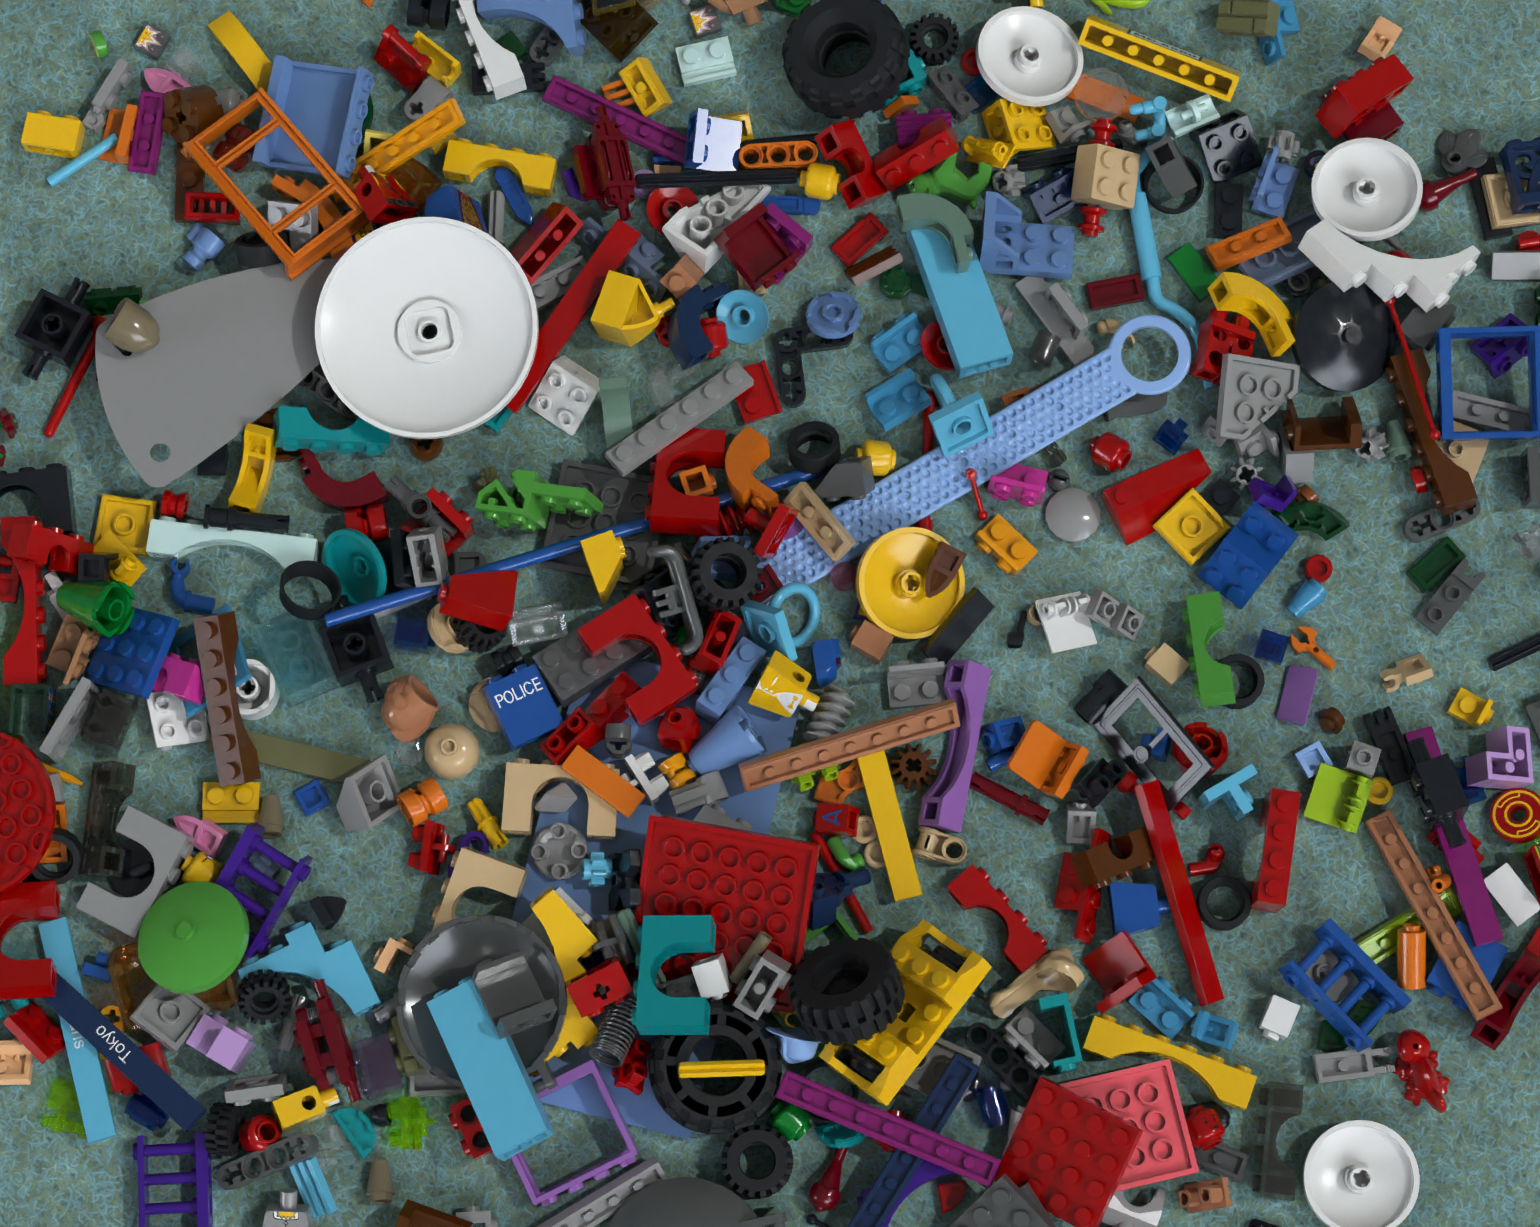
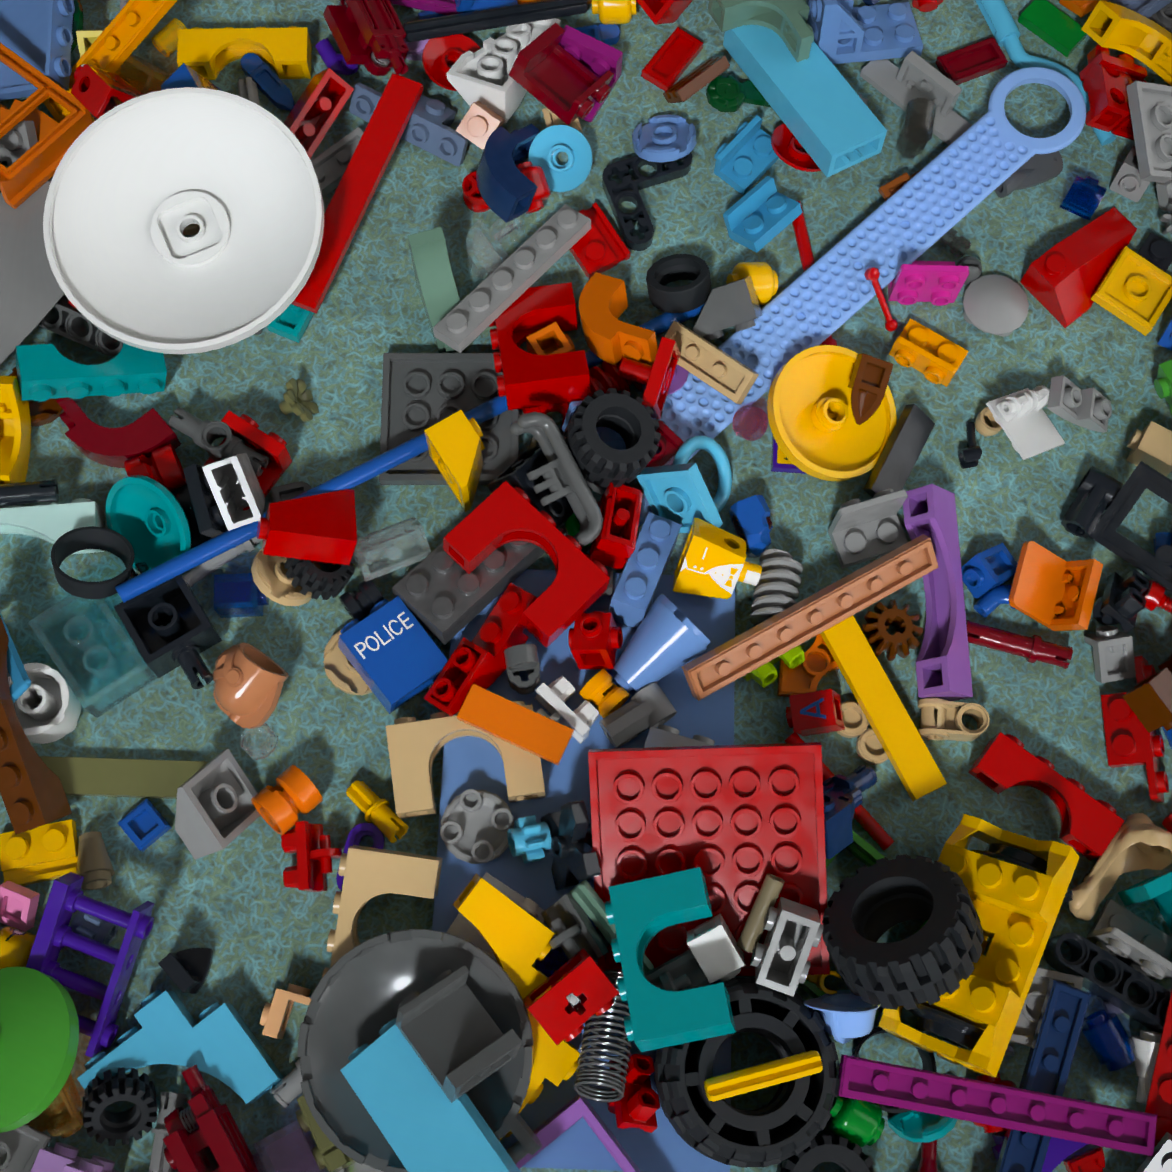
camera: 15 degrees left, 5 degrees down
reddish brown piece [408,438,444,461] -> none
tan cylinder [423,723,480,780] -> none
bright green piece [475,469,604,532] -> none
white bracket [528,355,601,436] -> none
light grey slope [534,782,577,813] -> none
yellow piece [590,270,676,347] -> none
bright green arm [827,836,865,871] -> none
nougat brick [848,620,894,665] -> none
medium azure tile [928,373,995,458] -> none
red head [1089,432,1132,473] -> none
tan arm [1096,318,1135,352] -> none

